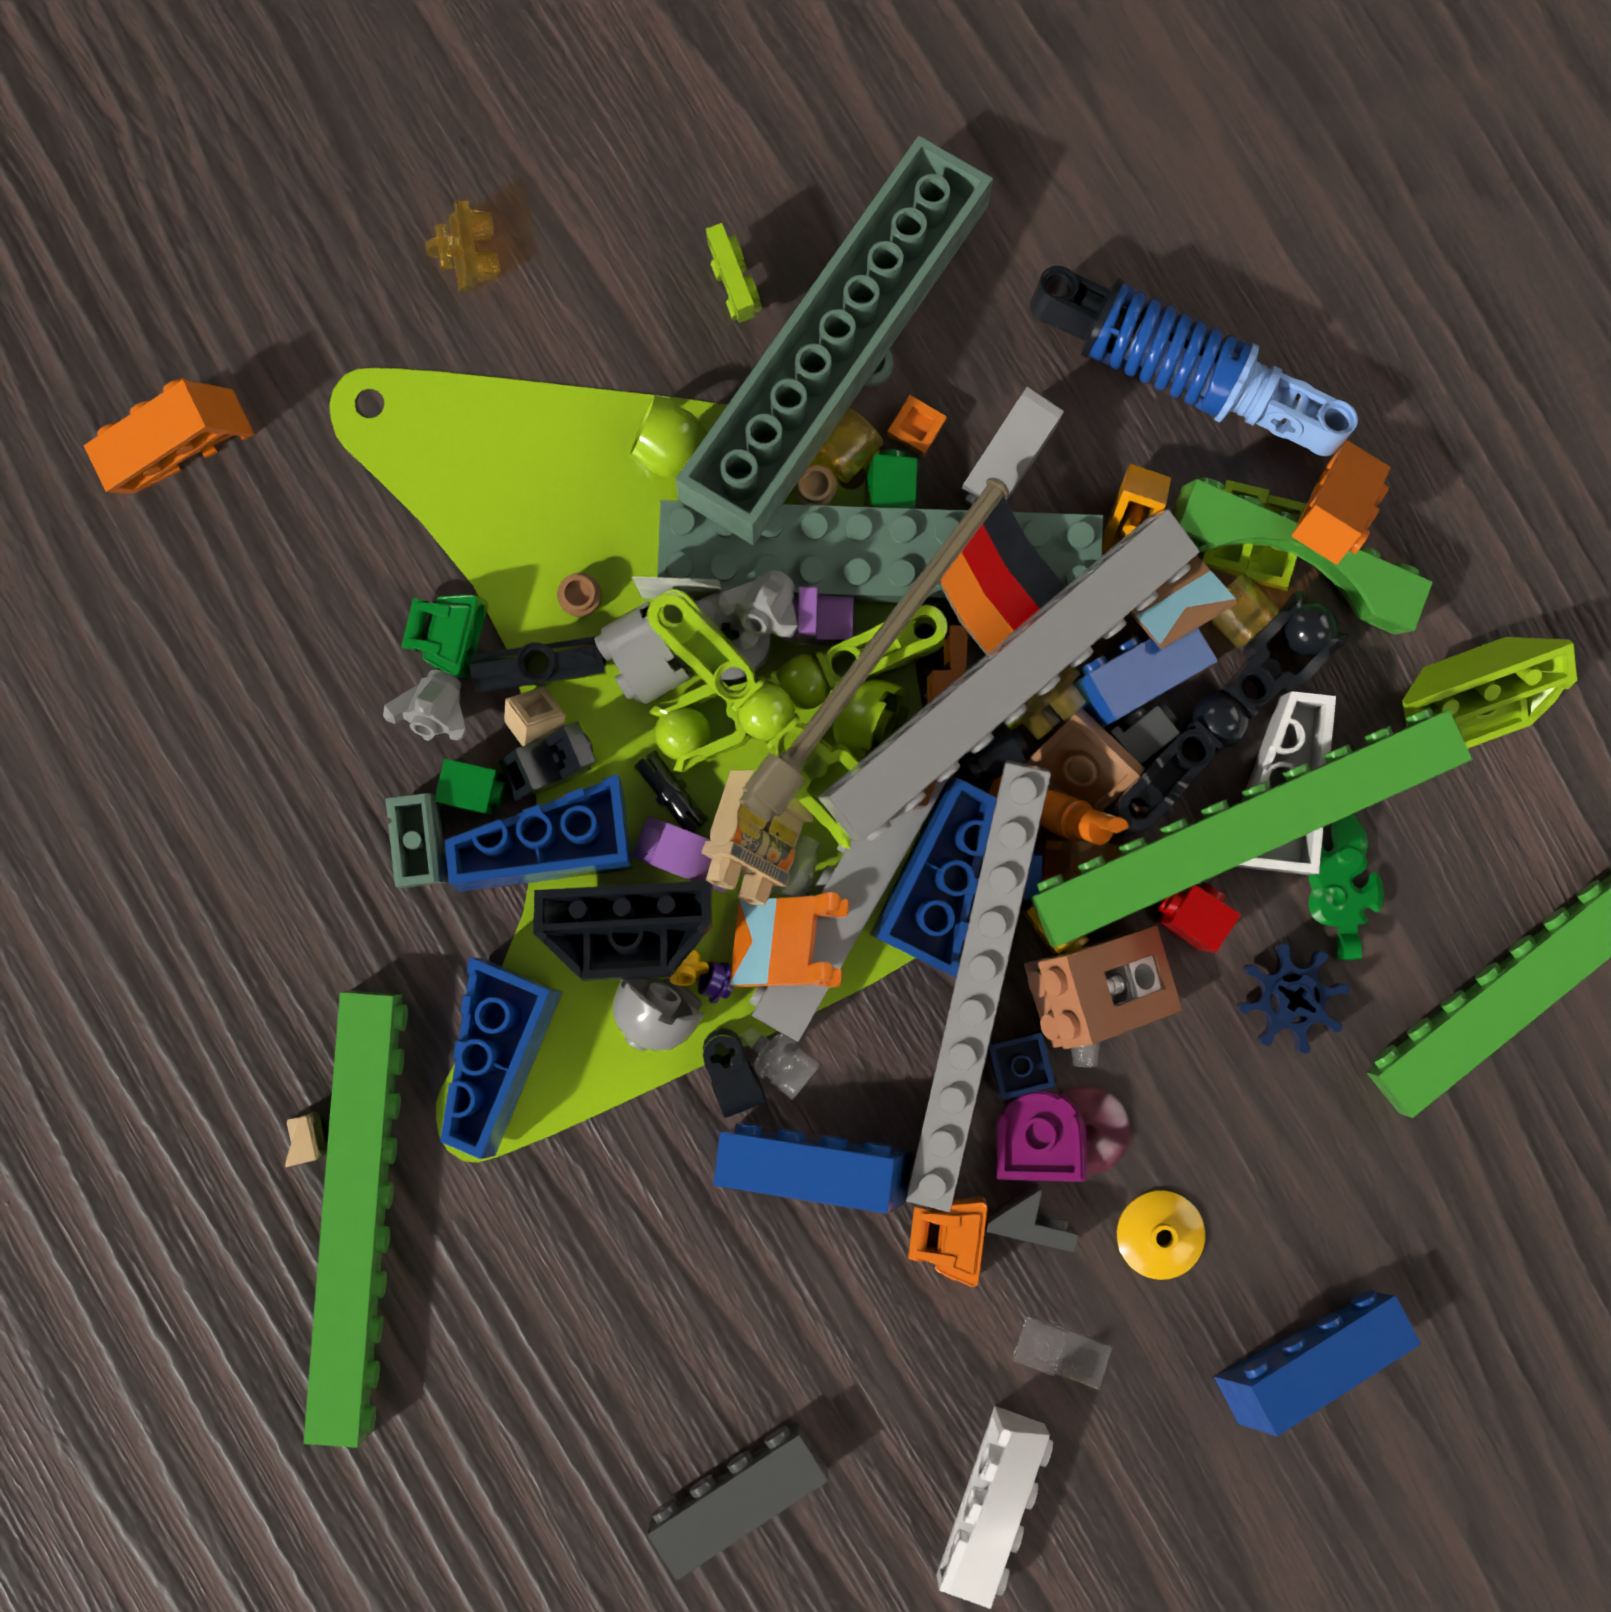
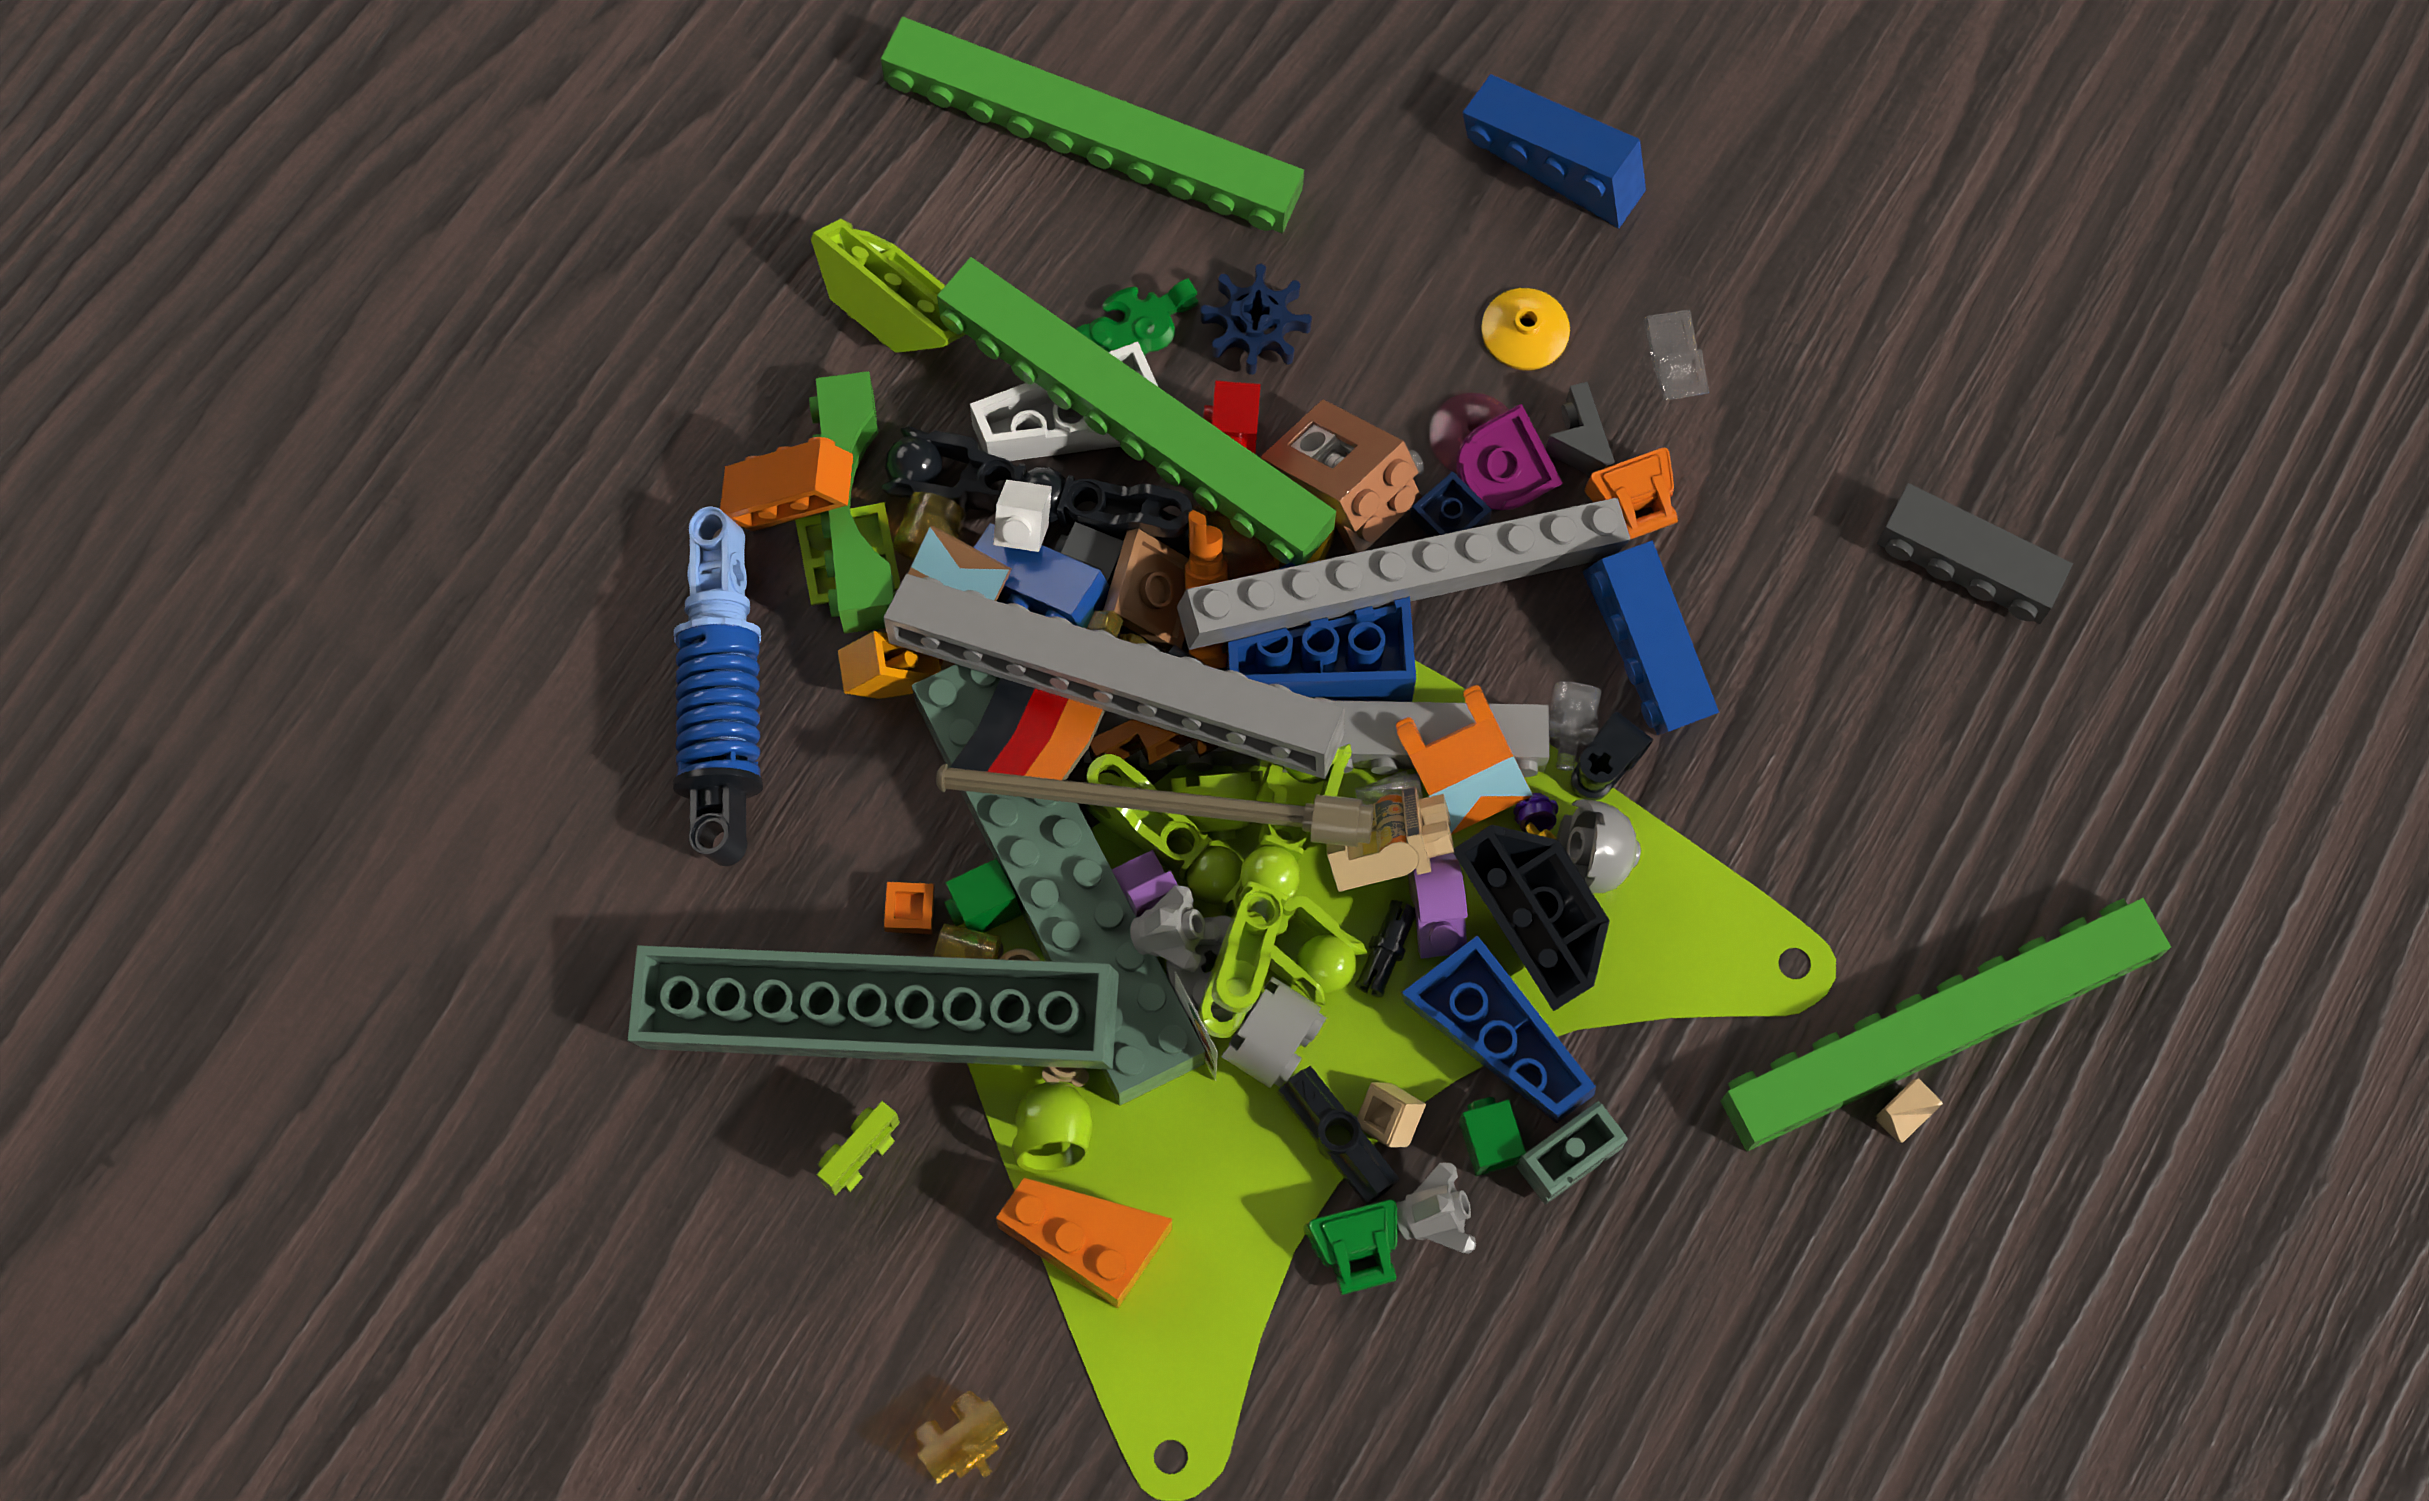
camera: 125 degrees left, 15 degrees down
blue wedge [440,957,563,1159] -> none
black brick [499,721,596,801] -> none
medium nougat plate [557,573,601,617] -> none
white wedge [936,1406,1053,1609] -> none
light grey slope [960,387,1064,508] -> none
none -> white brick [993,480,1052,552]
none -> orange wedge [996,1178,1173,1309]

